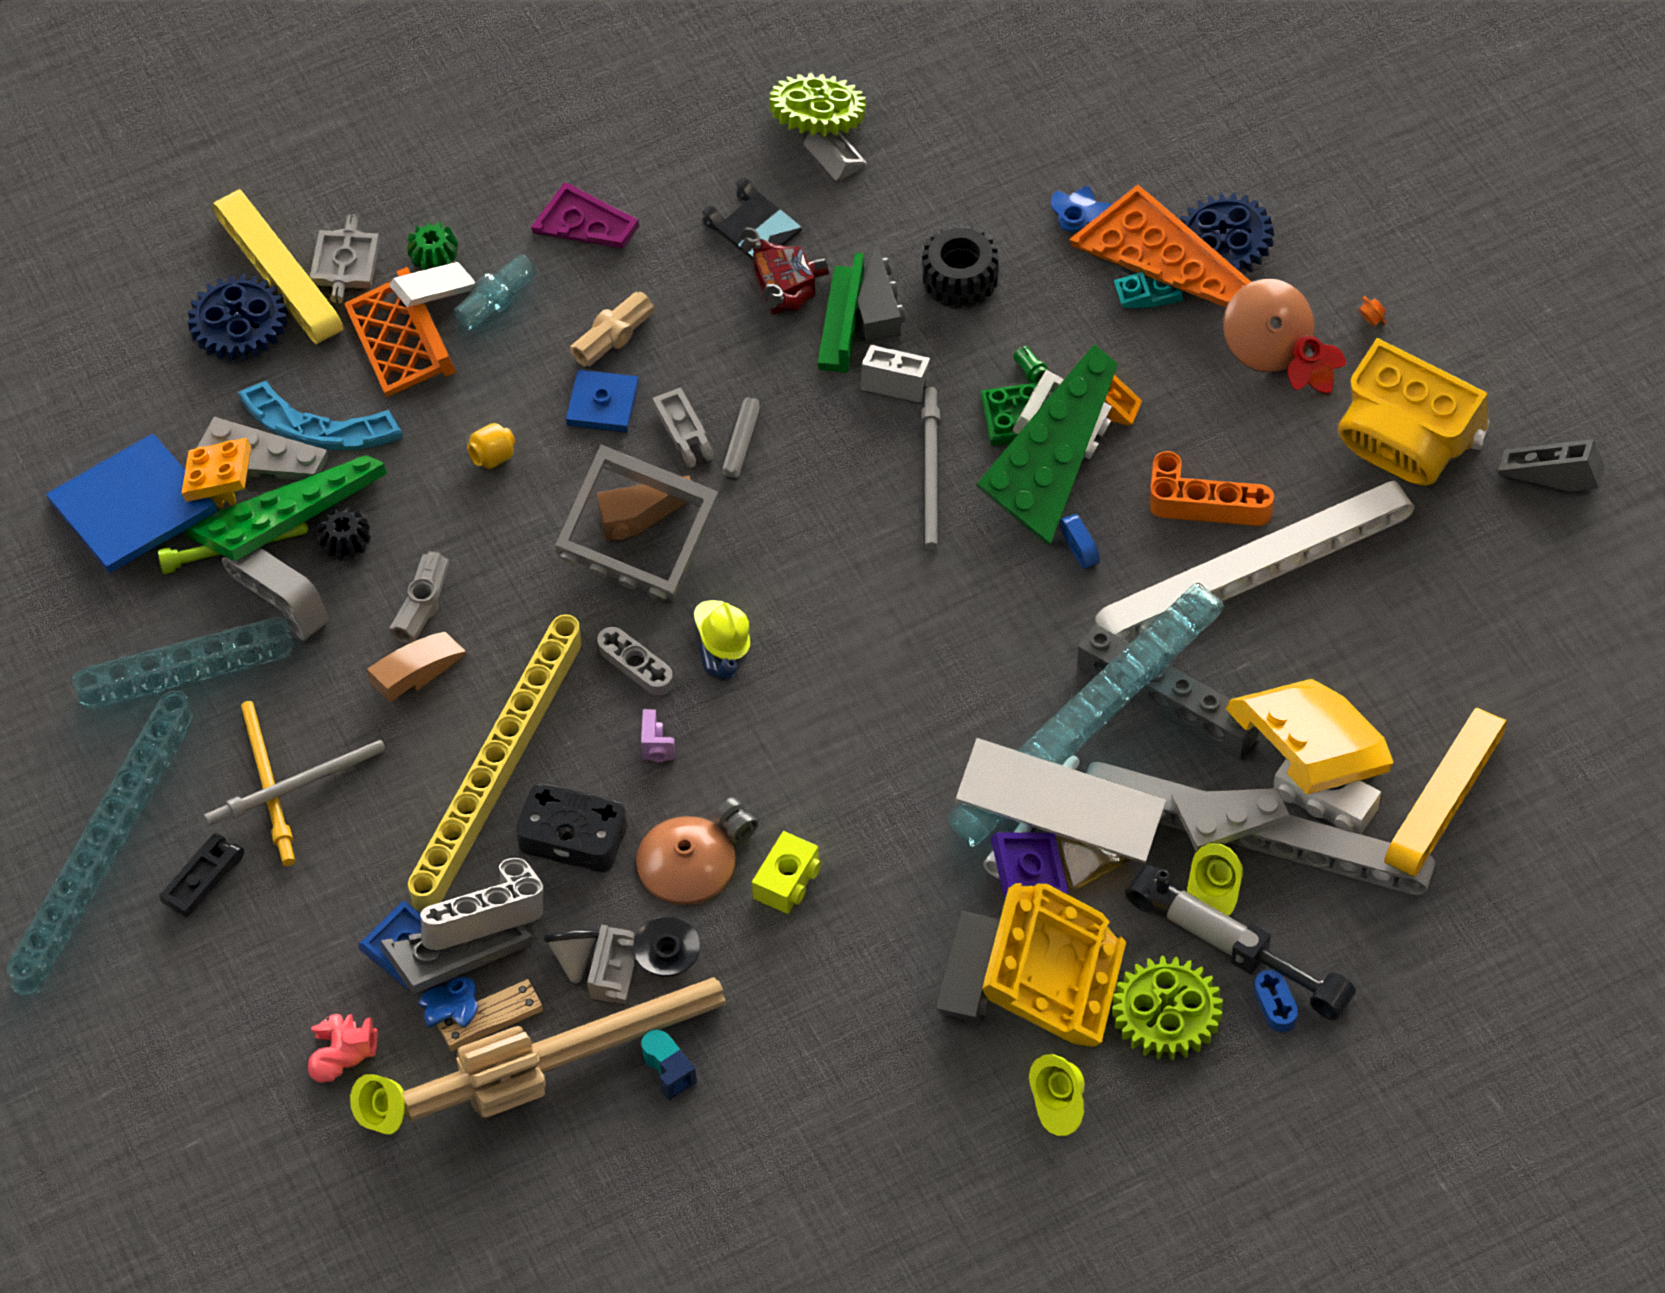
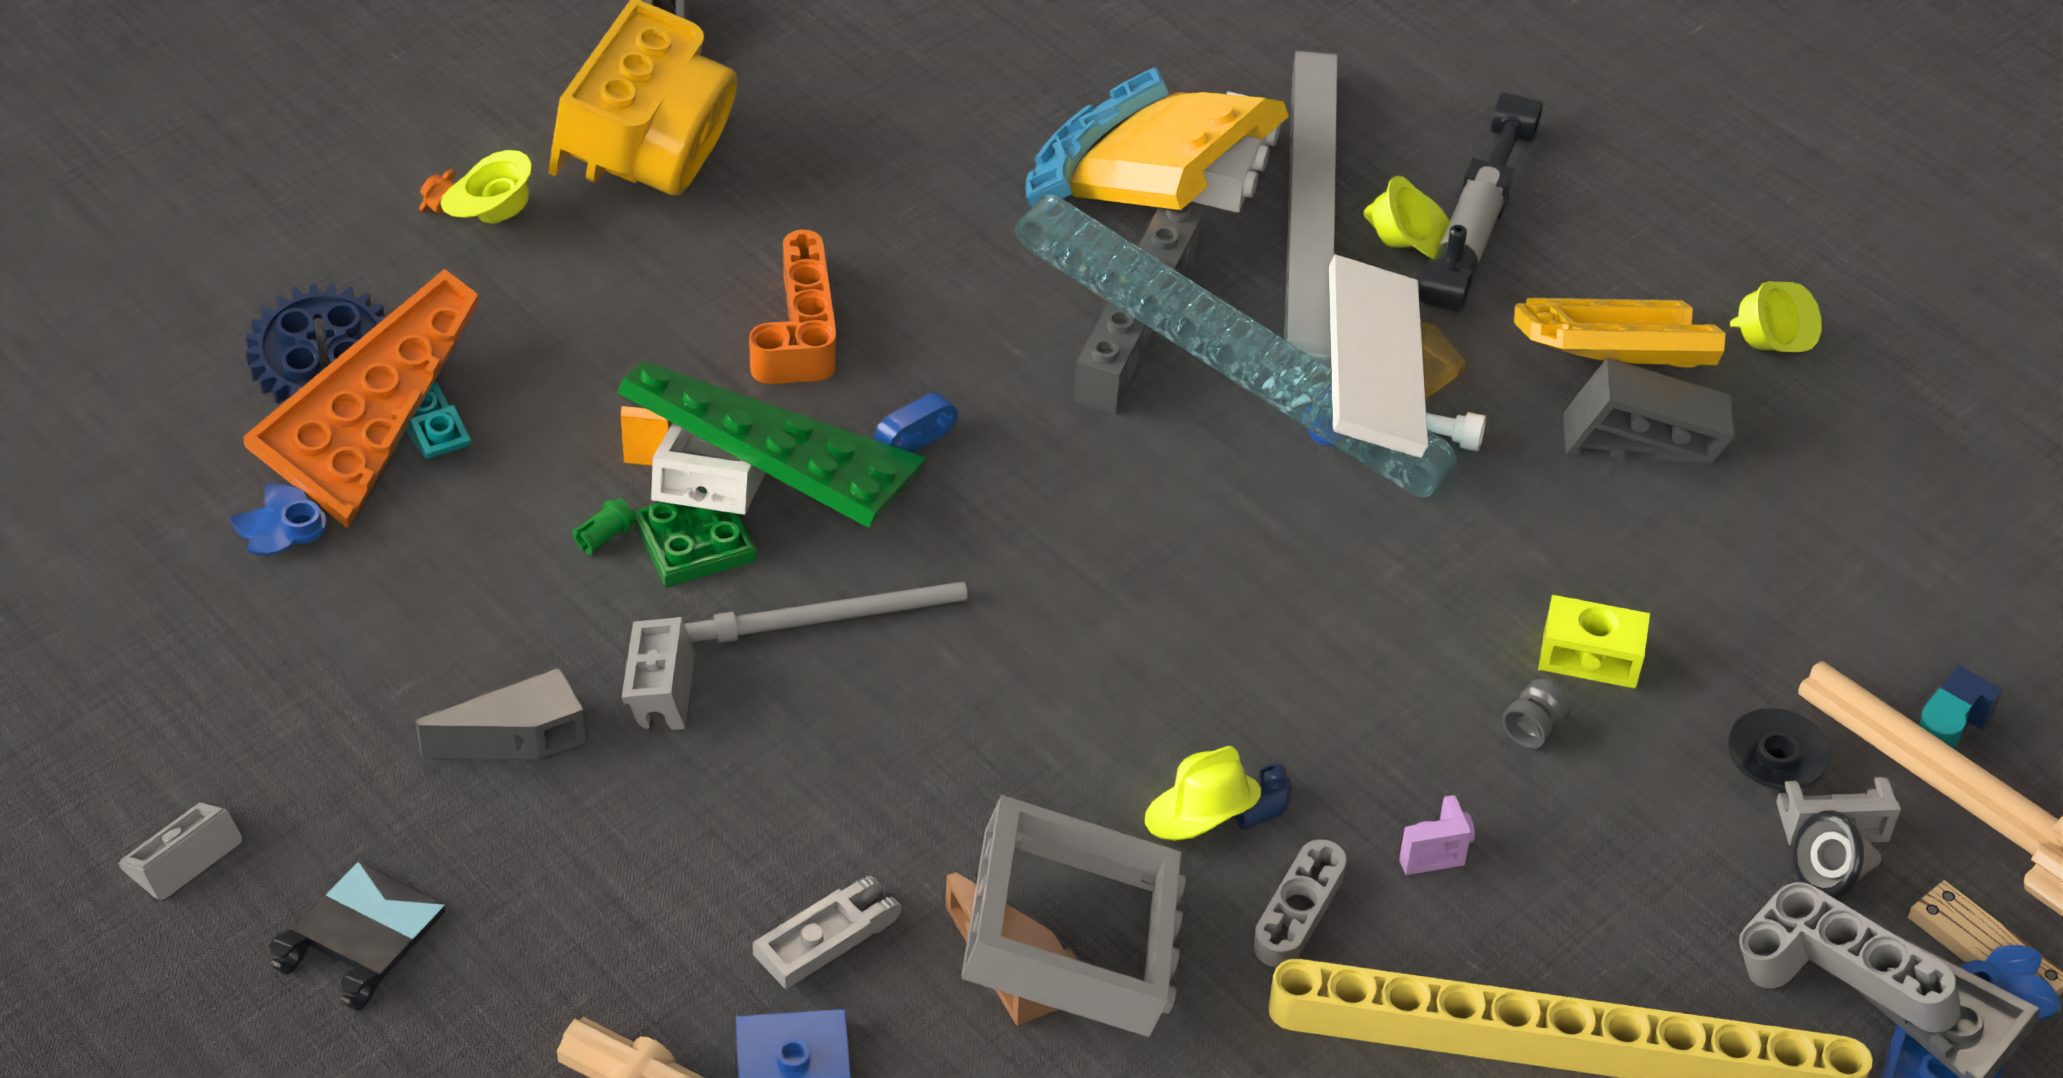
camera: 110 degrees left, 10 degrees down
black axle [516,783,627,872] -> none
nougat dish [636,816,736,905] -> none
light grey axle [723,397,760,478] -> none
torso [739,227,829,315] -> none
lime gear [769,73,866,137] -> none
green fence [818,252,865,373] -> none
black tyre [922,225,999,308] -> none
dark purple plate [991,832,1069,899] -> none
white beam [1095,481,1414,642] -> none
lime gear [1112,956,1223,1060] -> none
light grey wing [1171,788,1290,852] -> none
nougat dish [1223,279,1314,372] -> none
blue beam [1254,970,1298,1033] -> none
red plate [1287,335,1347,394] -> none
yellow beam [1384,708,1507,877] -> none
none -> neon yellow piece [440,150,532,224]
none -> dark azure tile [1025,67,1169,211]

